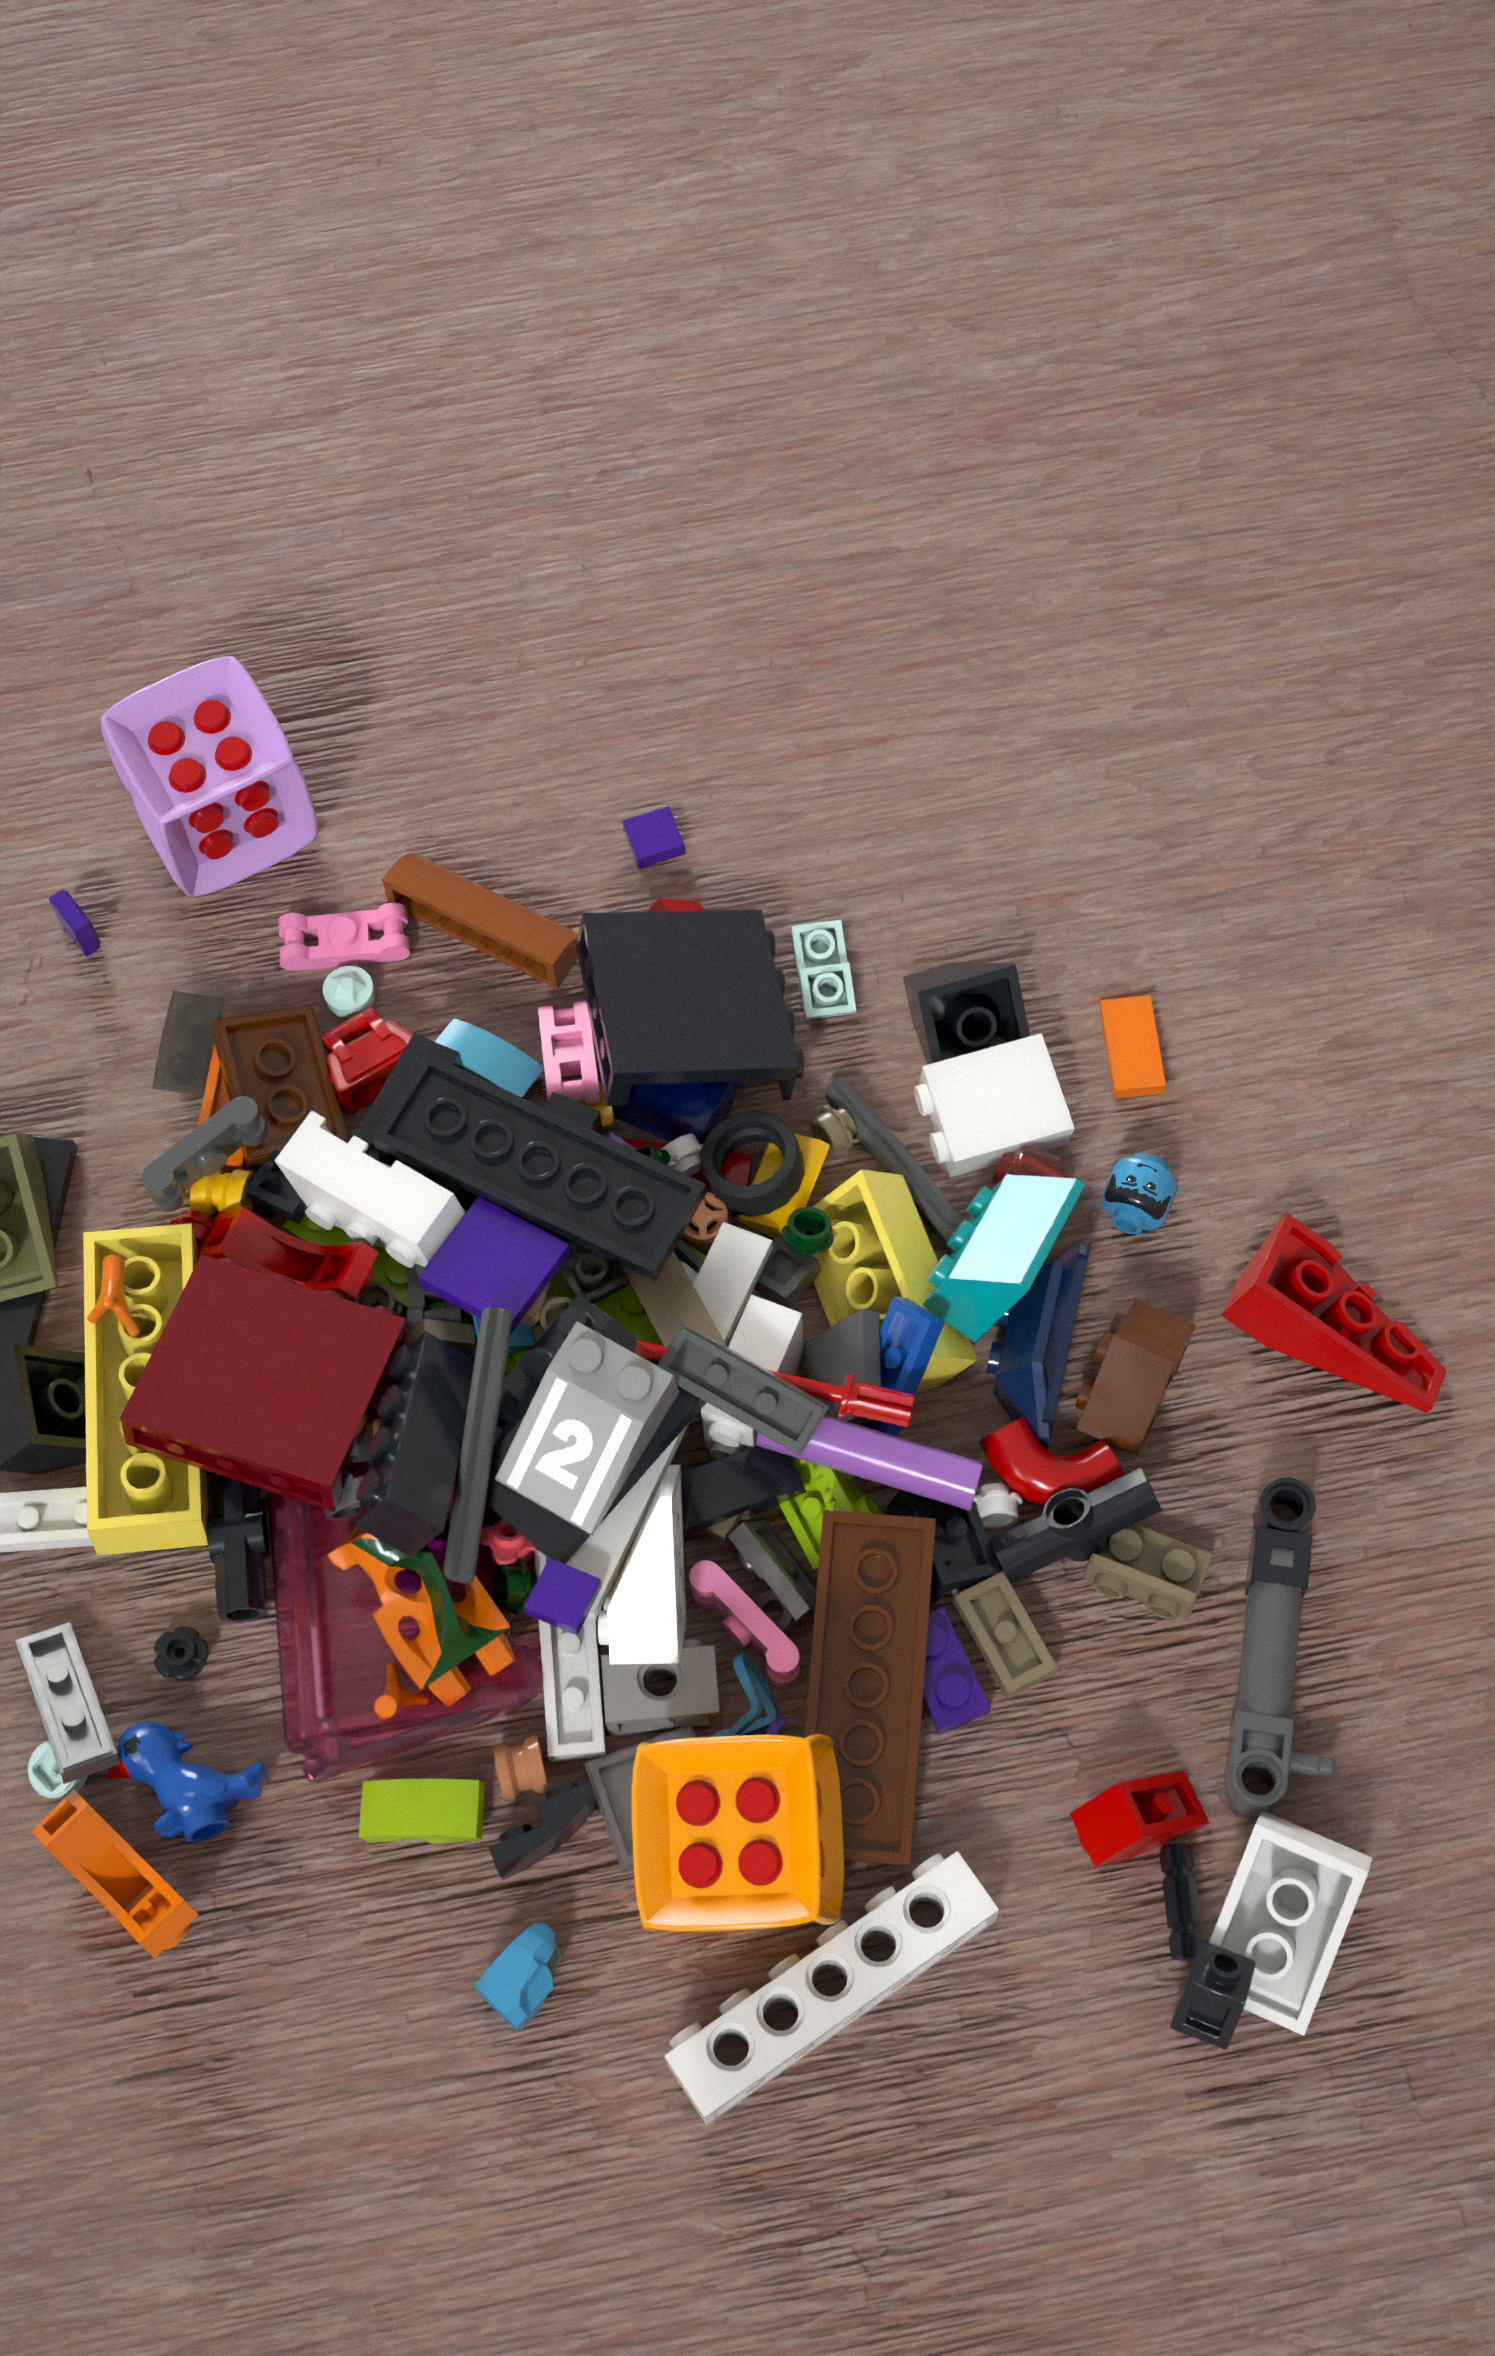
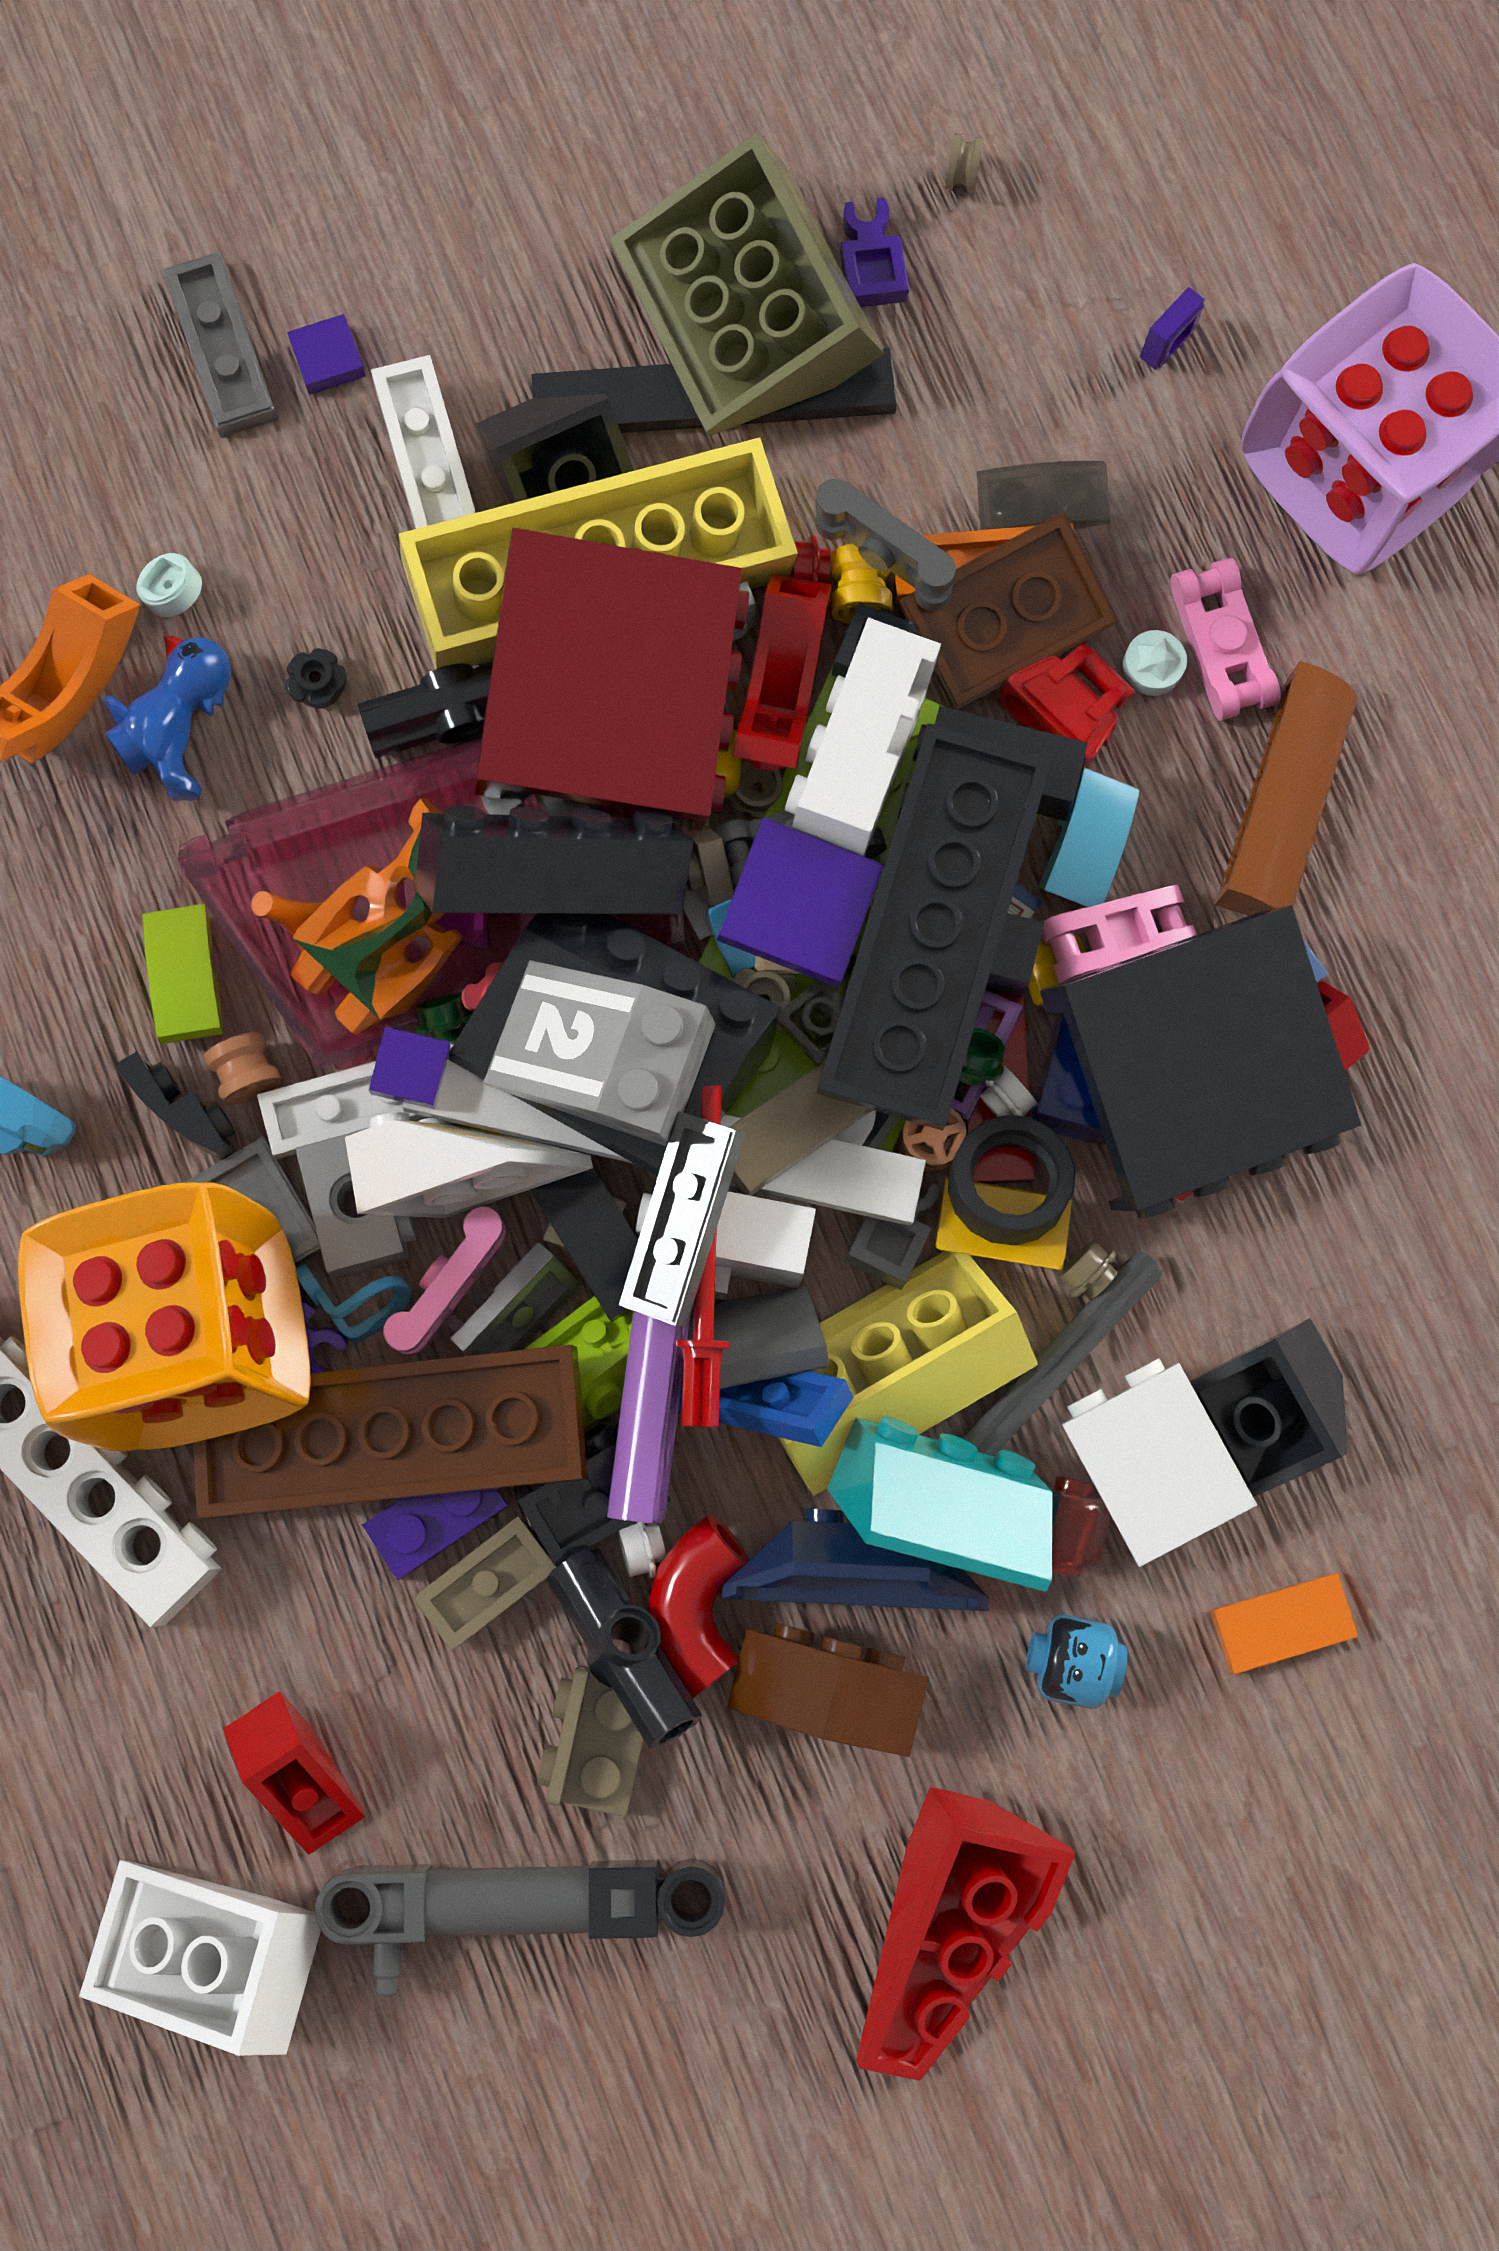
camera: 70 degrees right, 15 degrees up
tile [15,1622,120,1784] -> none
orange bar [87,1255,140,1337] -> none
dark grey axle [443,1307,512,1583] -> none
dark purple tile [622,805,685,869] -> none
dark green plate [781,1207,834,1256] -> none
light aqua slope [791,920,857,1020] -> none
black axle [1159,1843,1203,1962] -> none
black bracket [1170,1941,1256,2050] -> none

